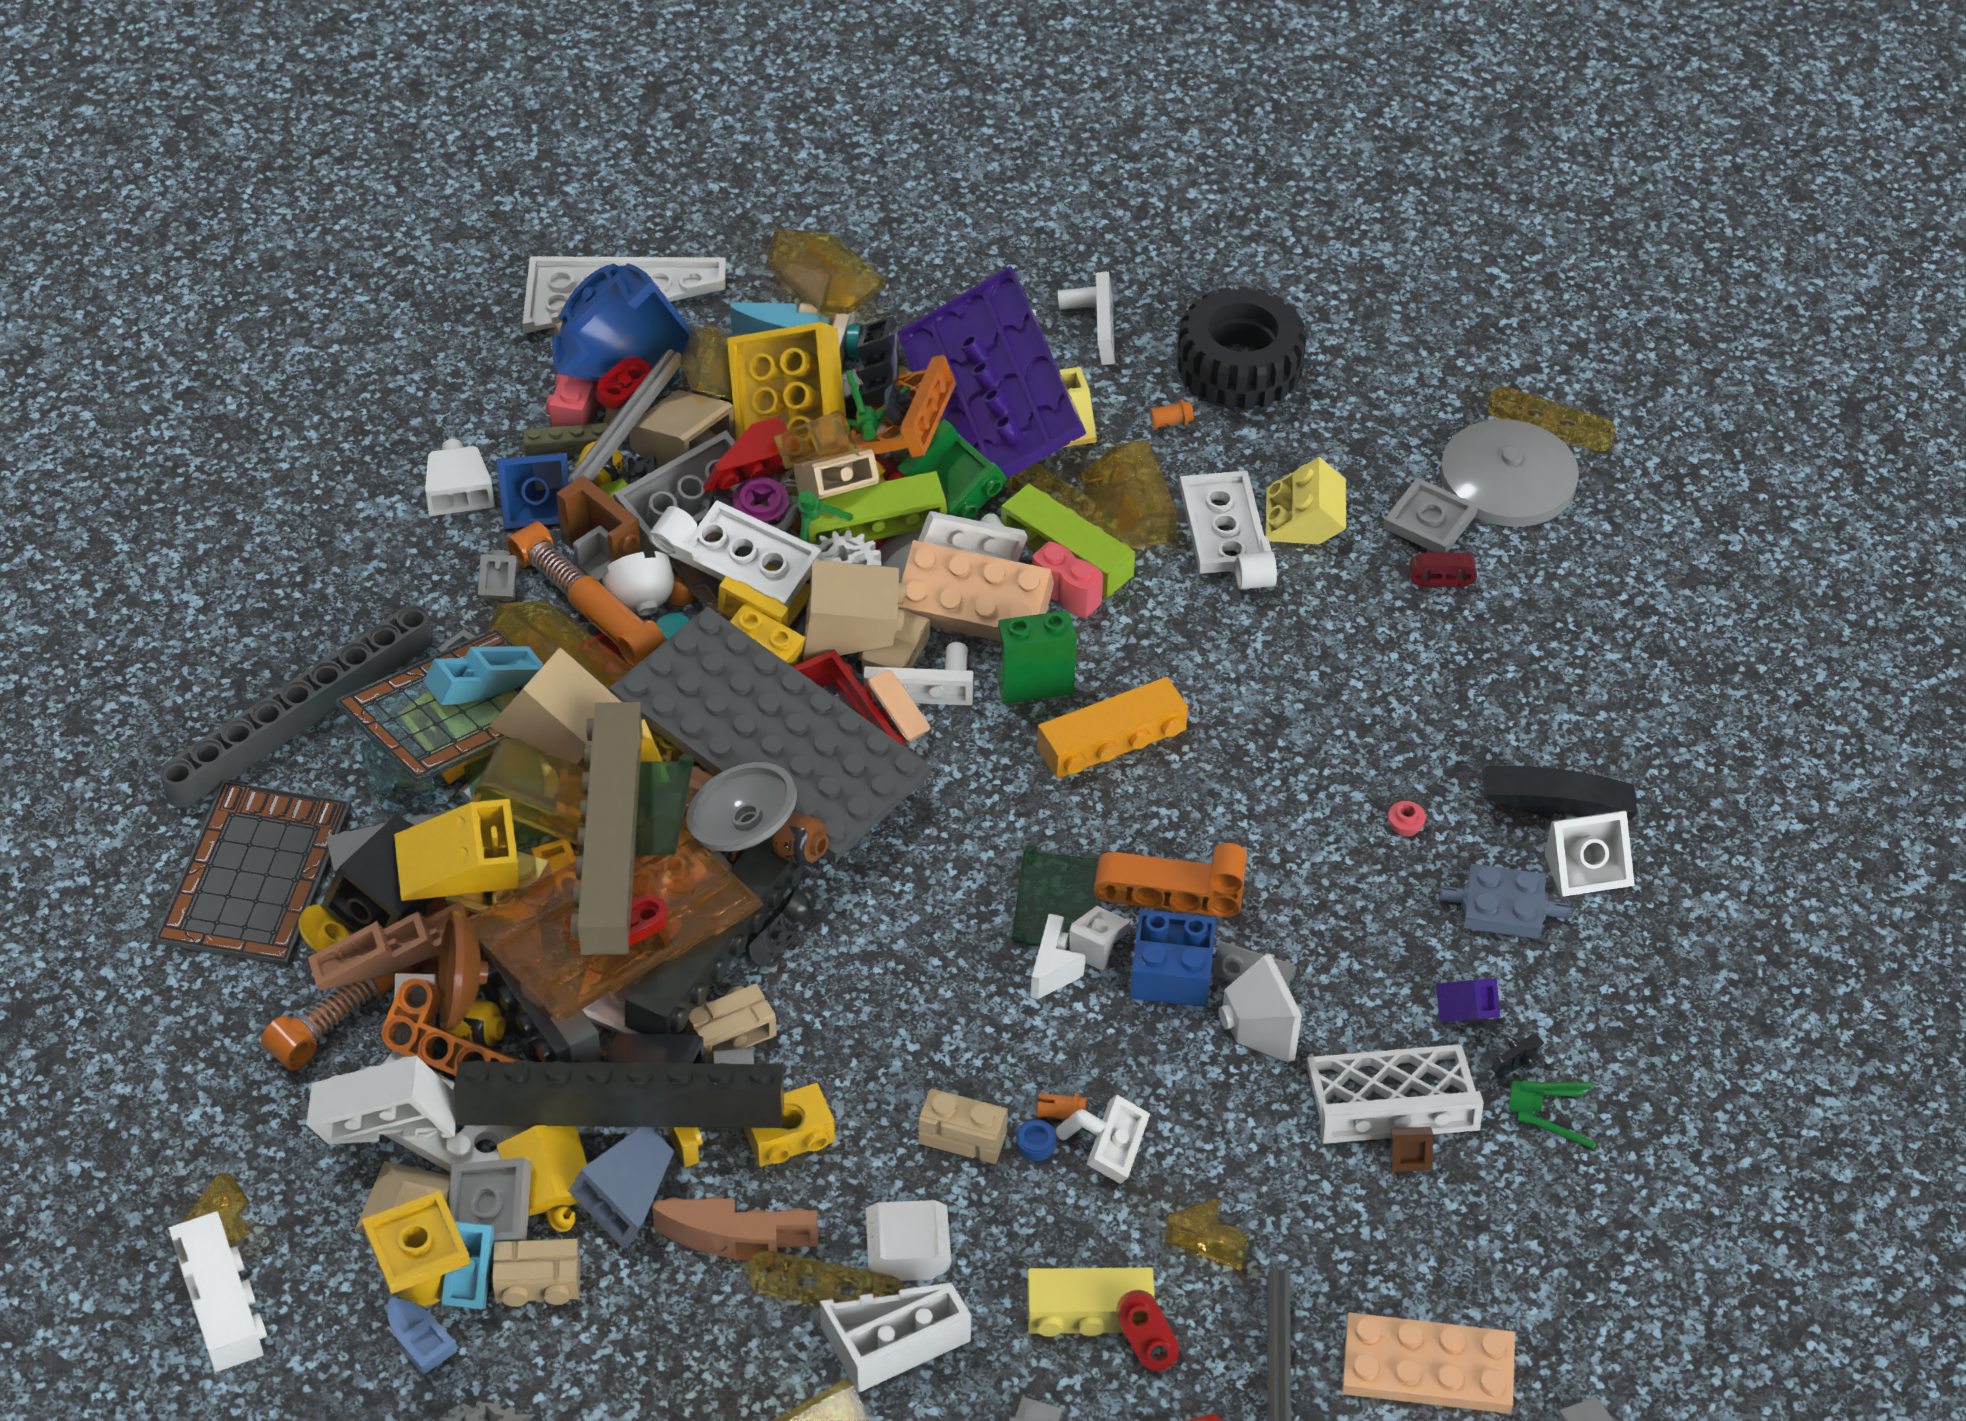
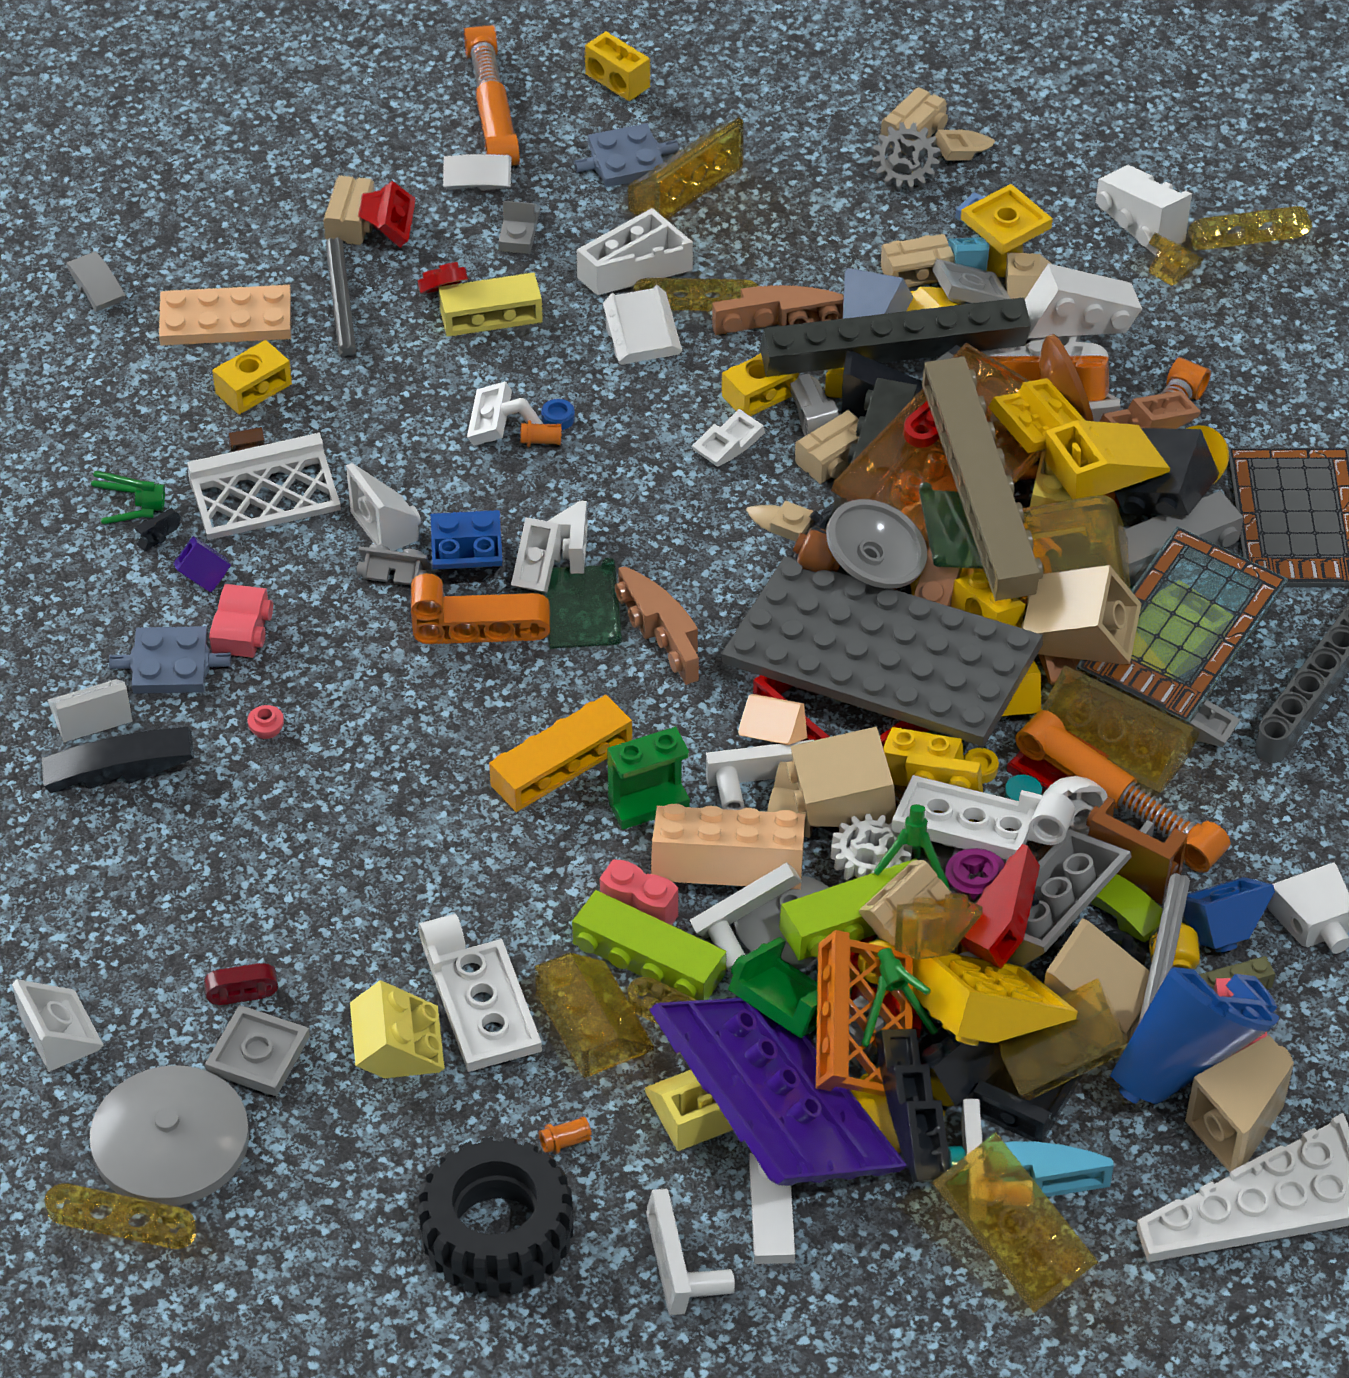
camera: 170 degrees right, 0 degrees up
medium azure slope [423,646,543,705] -> none
light grey bracket [478,550,520,600] -> none
black piece [883,383,912,427] -> none
tan brick [919,1088,1008,1164] -> none
clear yellow slope [1164,1197,1250,1270] -> none
none -> white slope [12,979,104,1072]
none -> coral brick [209,584,273,658]
none -> yellow brick [212,340,292,415]
none -> nougat slope [615,566,699,685]
none -> white slope [692,409,765,466]
none -> tan plate [746,501,814,542]
none -> yellow slope [988,378,1085,453]
none -> clear yellow beam [1188,206,1312,250]

